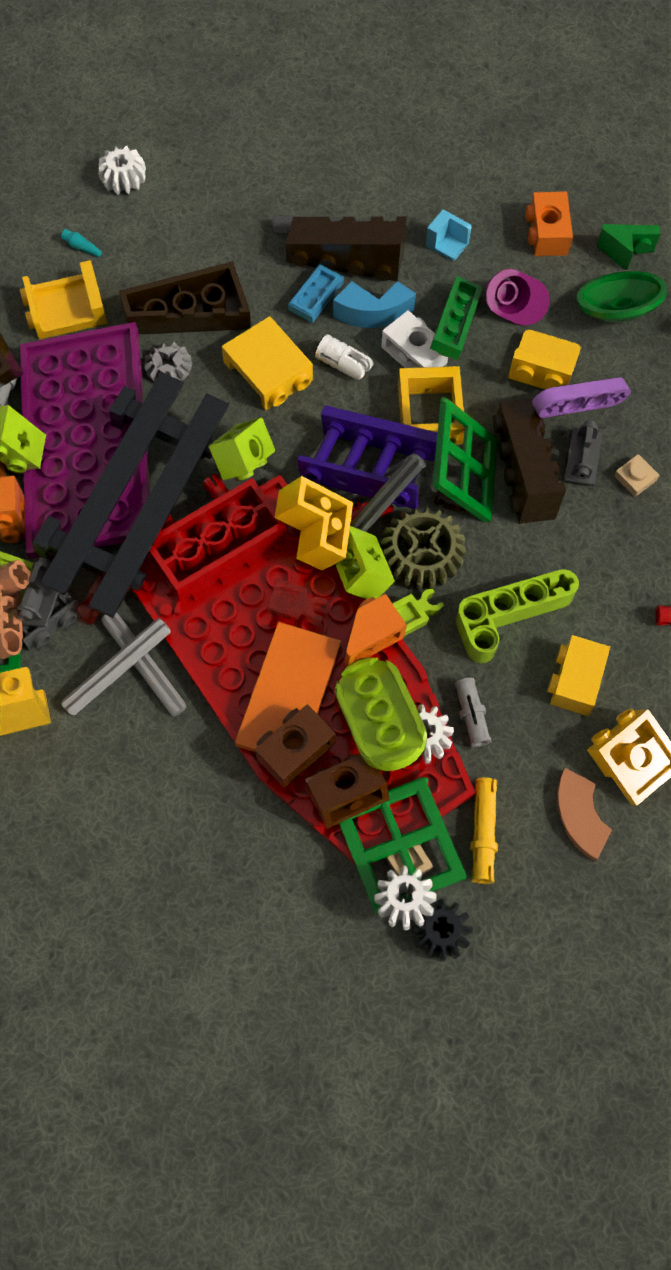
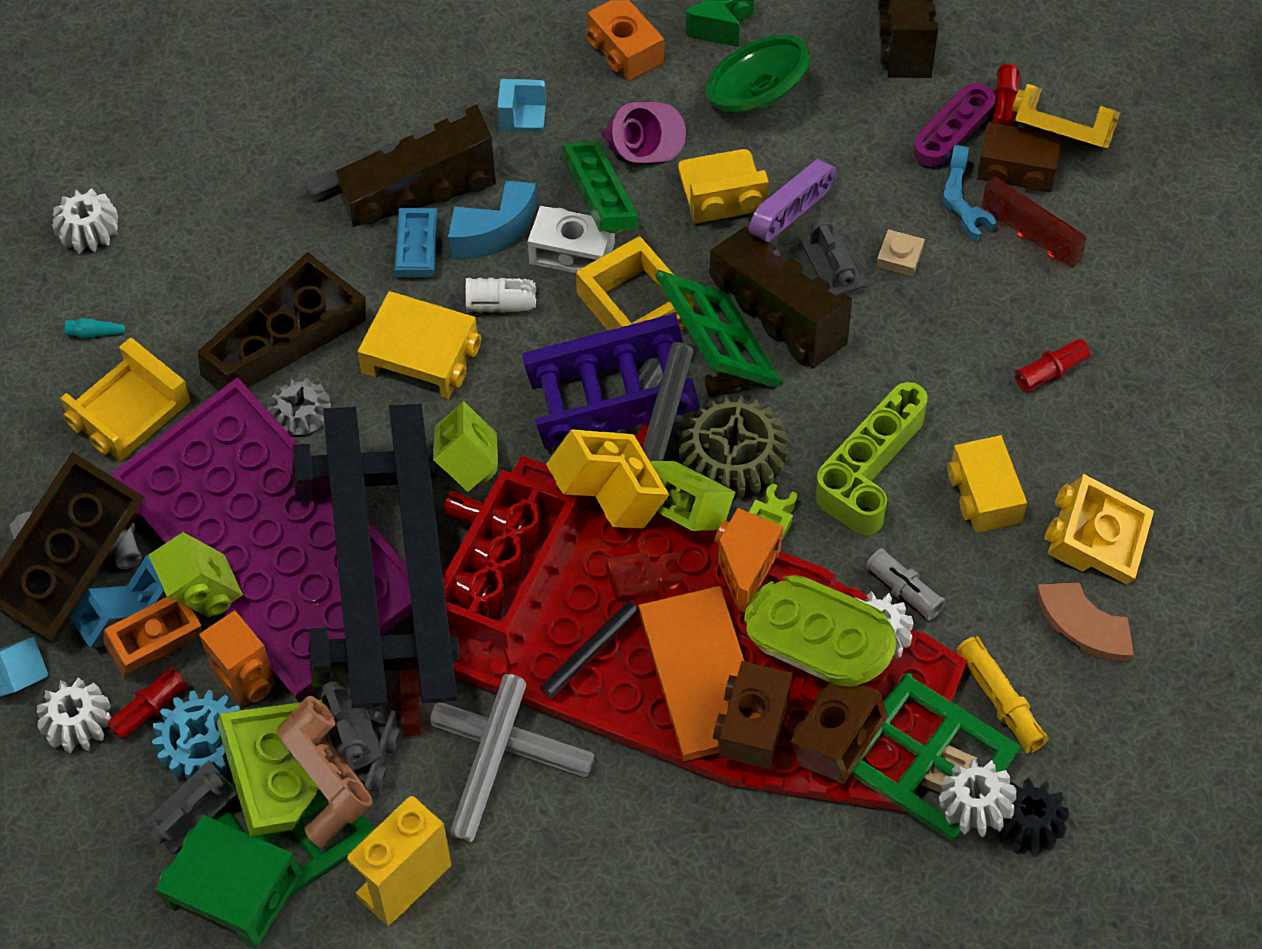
camera: 30 degrees left, 10 degrees down
none -> black bar [540,601,639,699]

